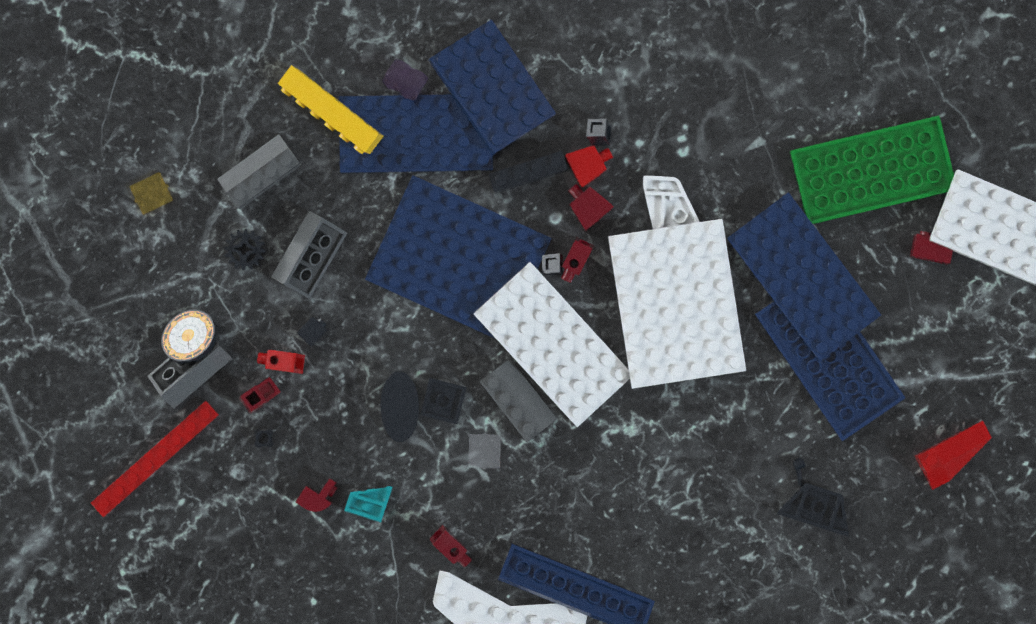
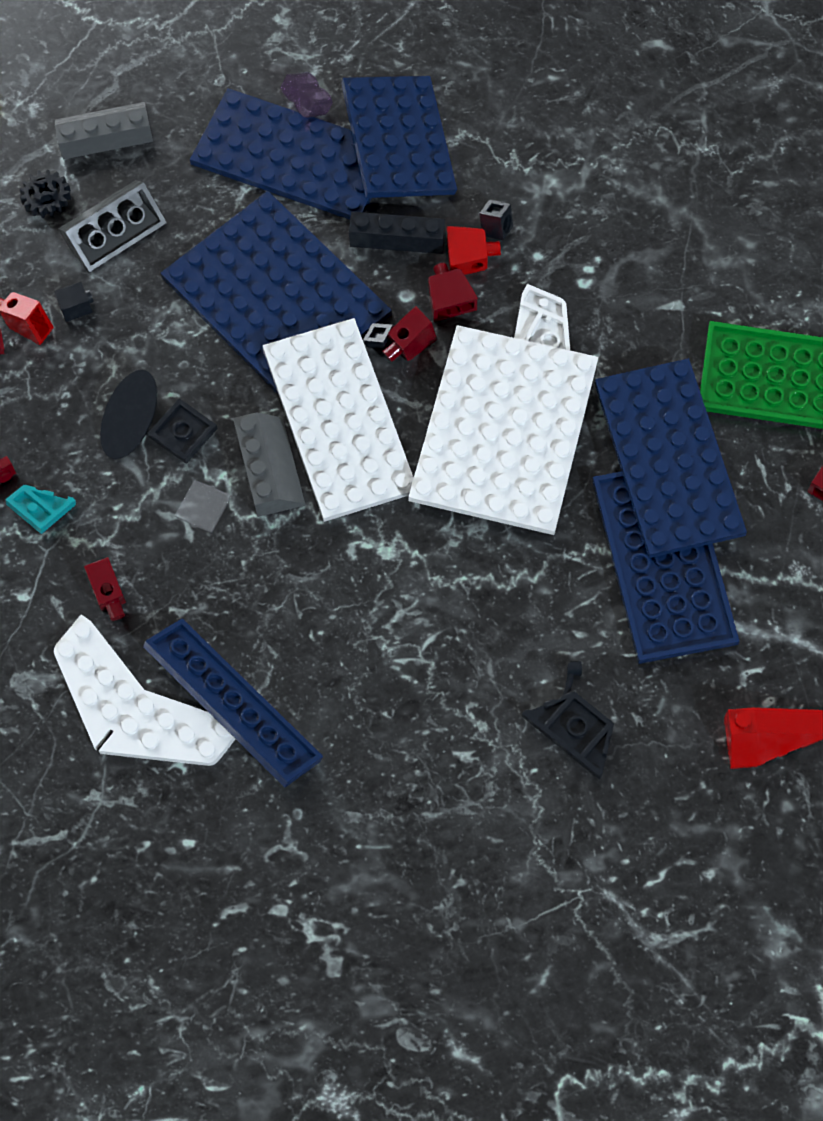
camera: 20 degrees right, 20 degrees down
yellow brick [278,65,383,154] -> none

